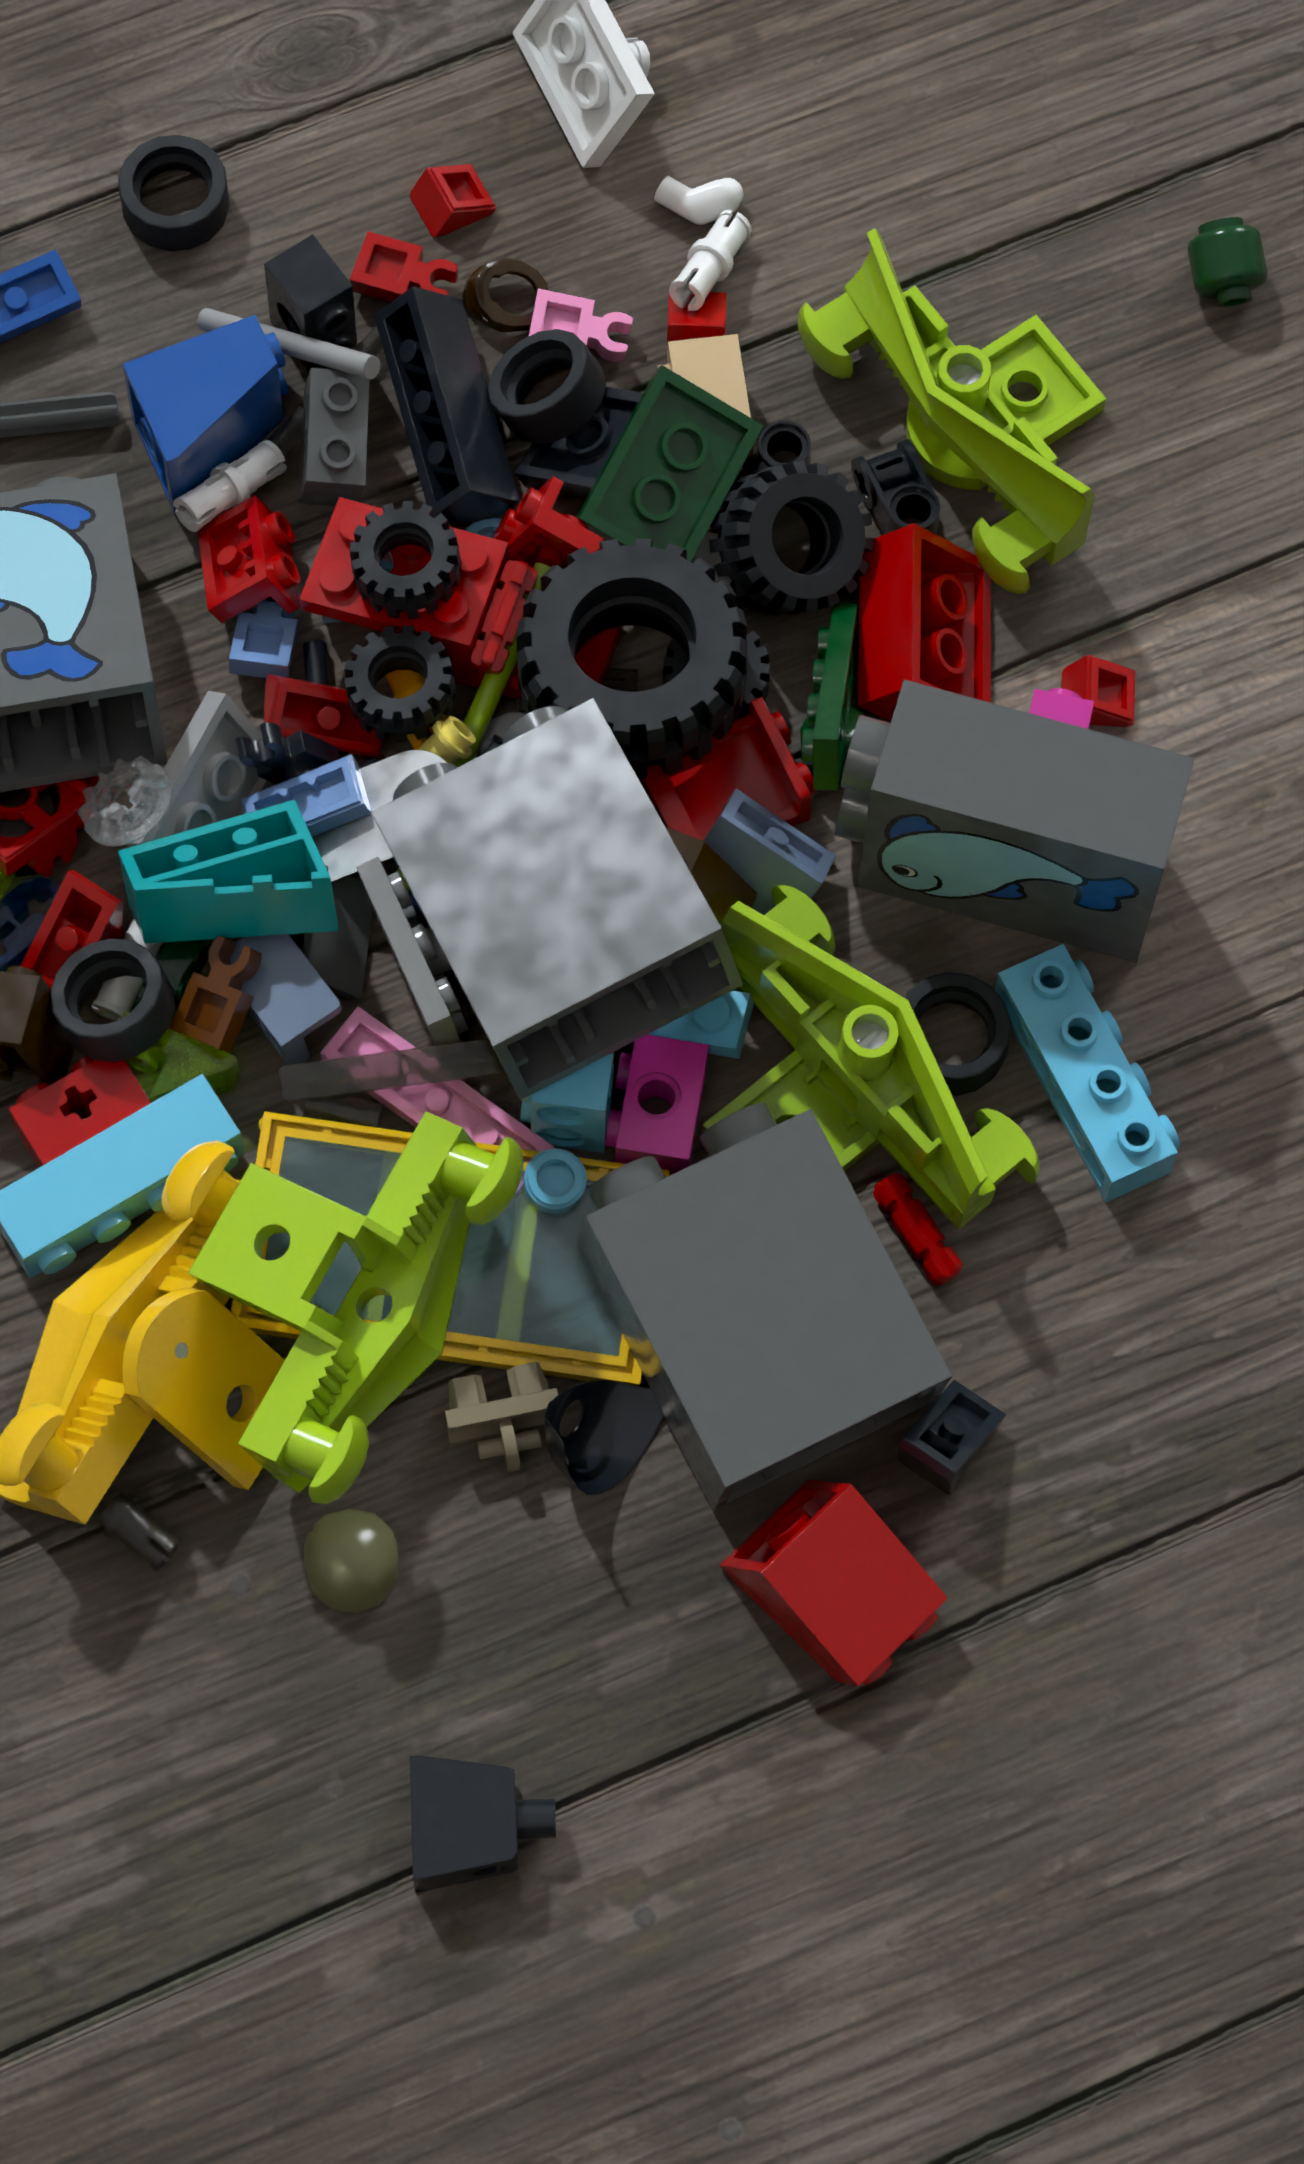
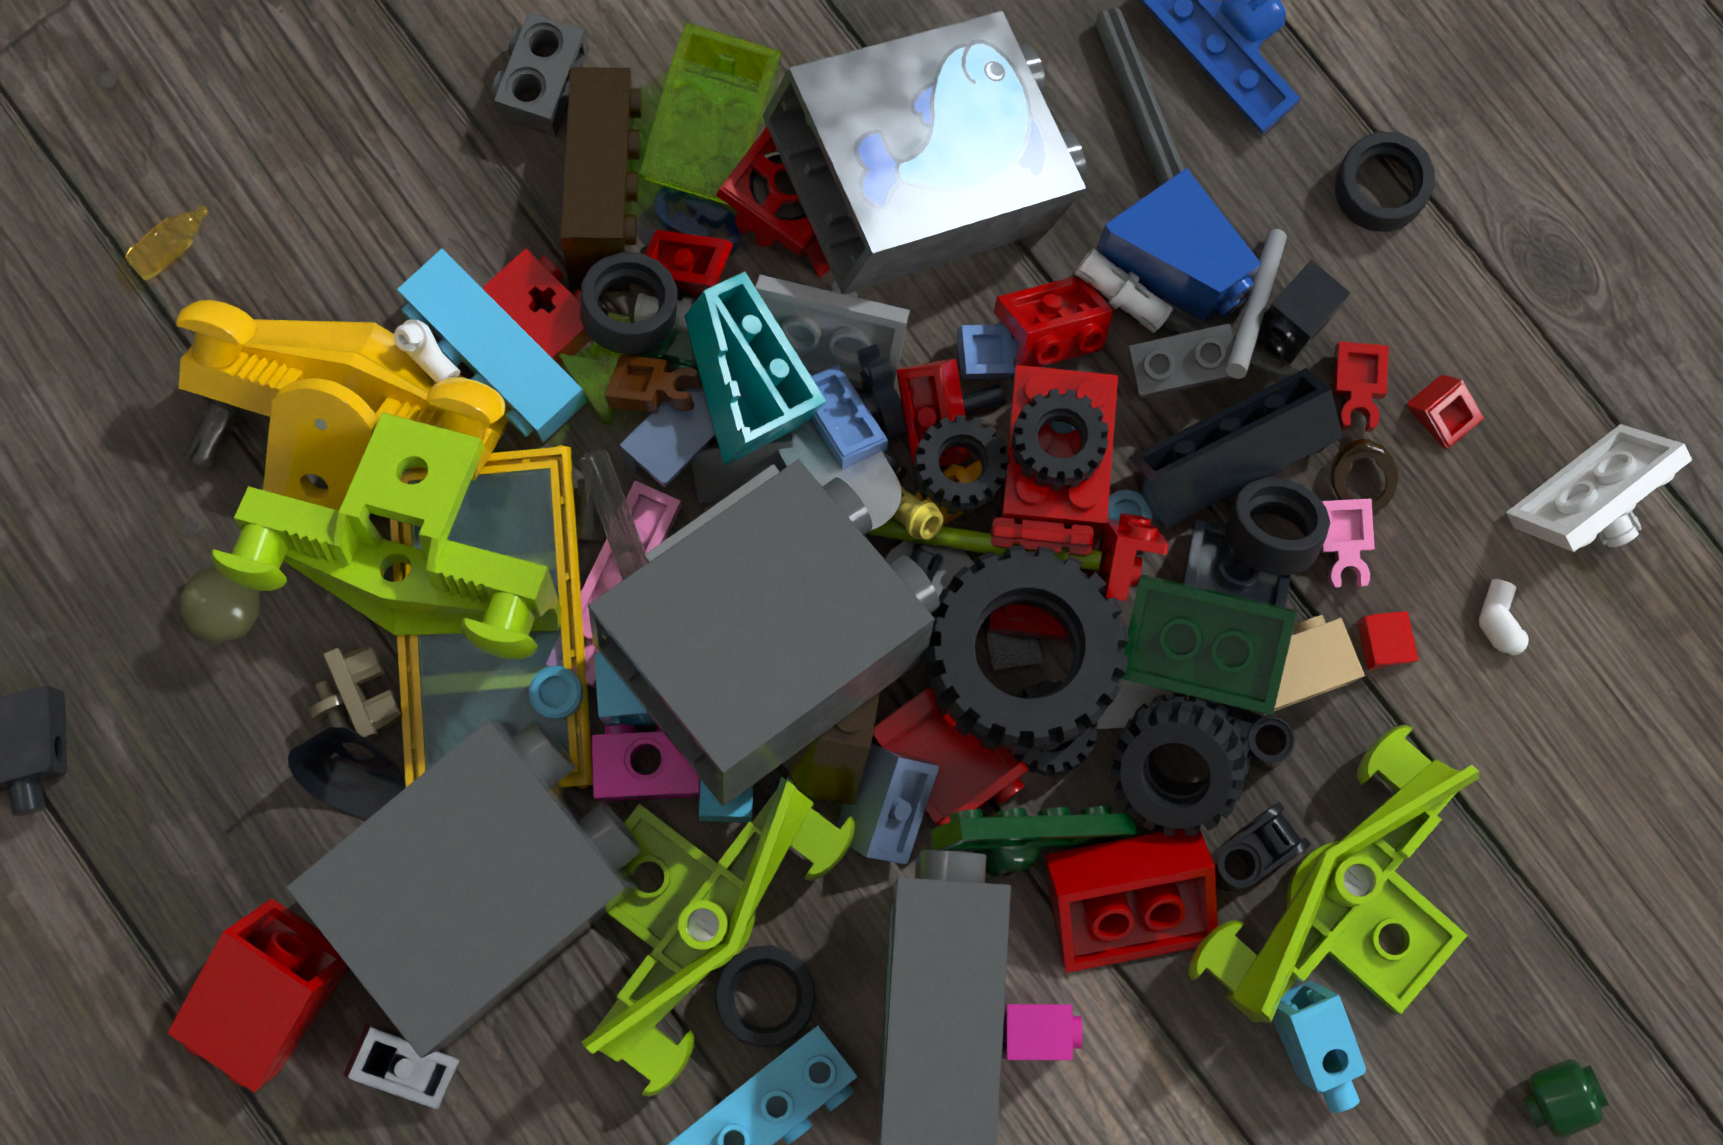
camera: 75 degrees right, 10 degrees up
clear gear [77,756,172,846] -> none
white pin [669,210,752,311] -> none
red axle [873,1173,962,1286] -> none
red slope [1061,655,1135,727] -> none
none -> white arm [394,319,460,383]
none -> medium azure torso [1272,980,1366,1113]

